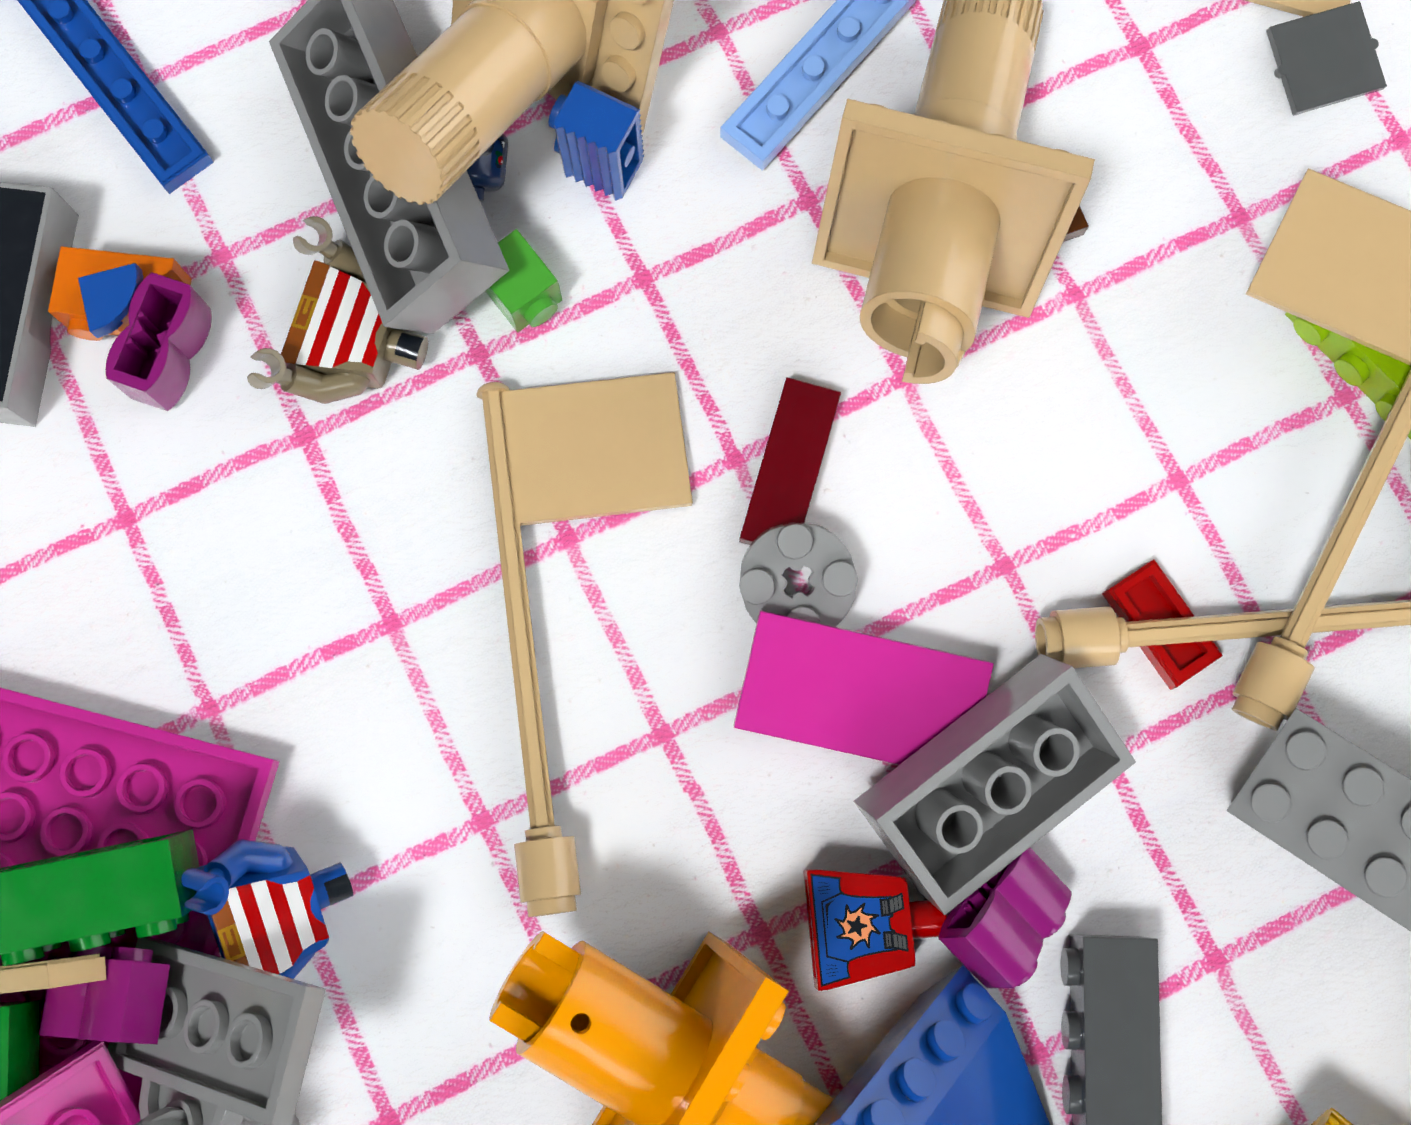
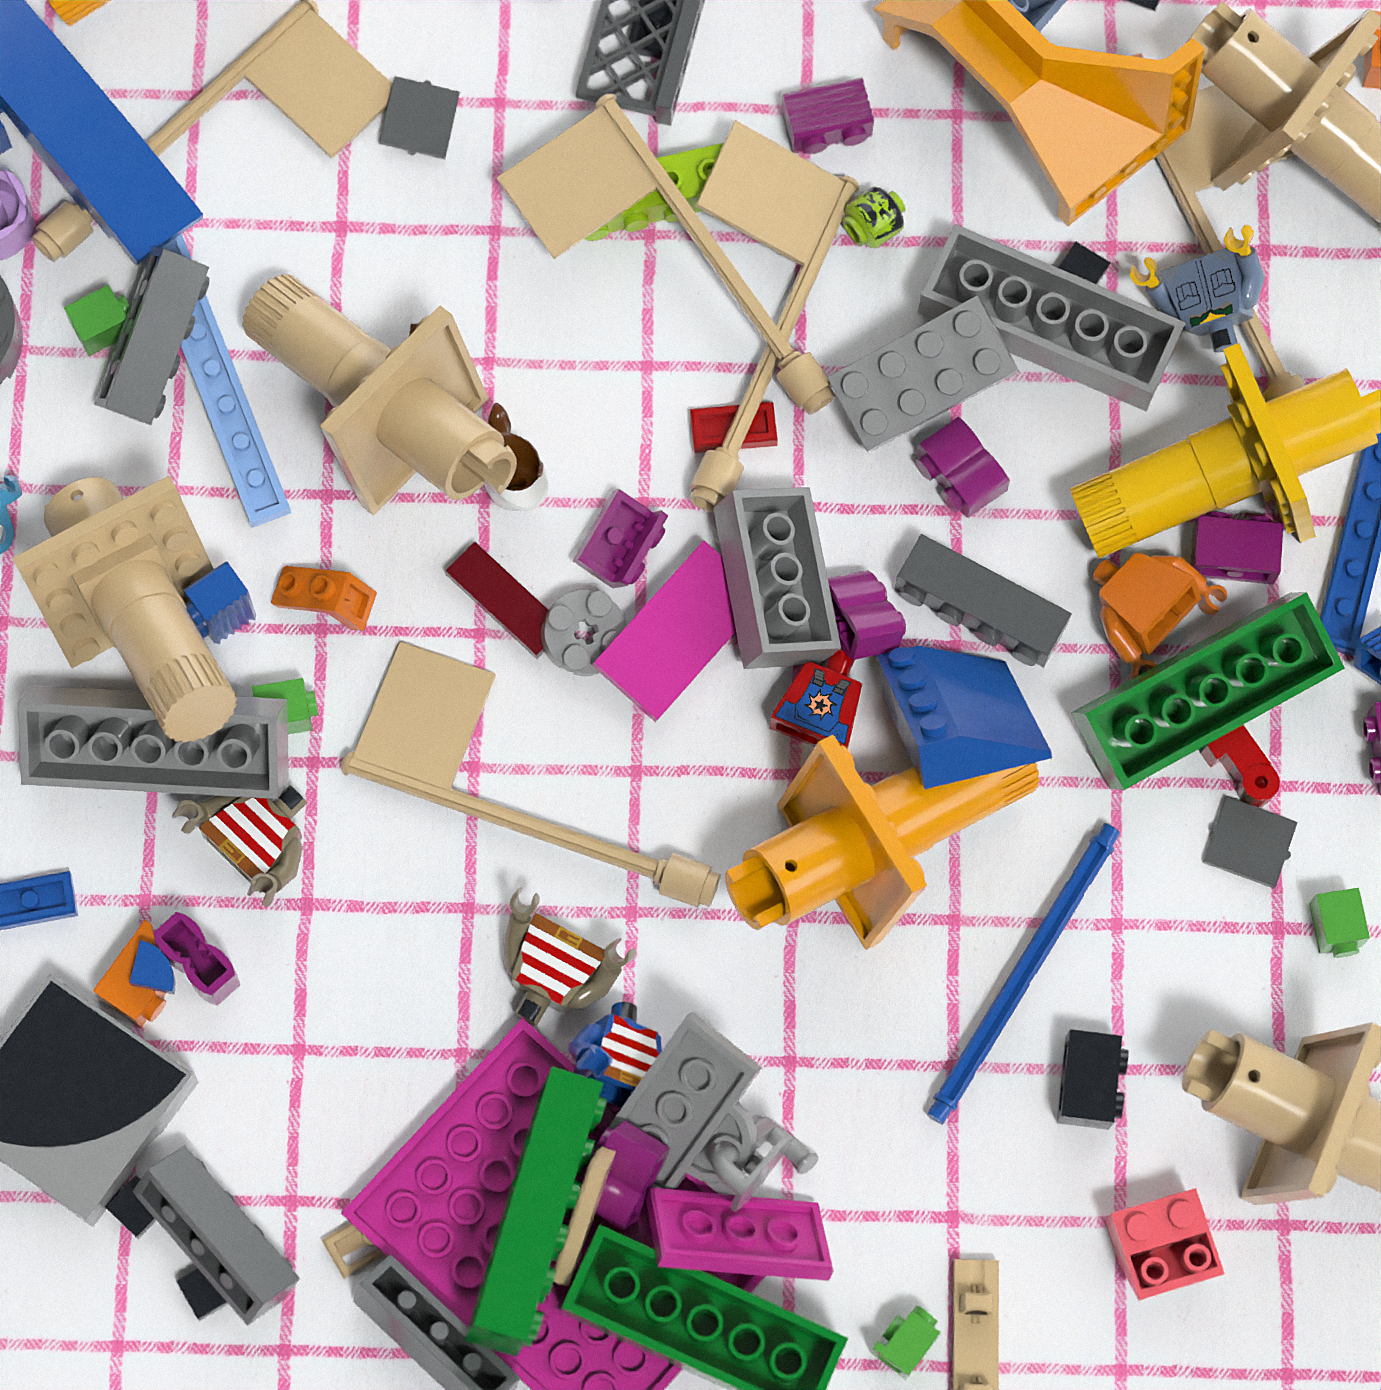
camera: 65 degrees left, 5 degrees down
none -> orange bracket [271,566,377,631]
none -> reddish brown hair [484,403,549,511]
none -> torso [503,888,636,1026]
none -> magenta bracket [573,489,668,588]
none -> magenta brick [916,416,1010,518]

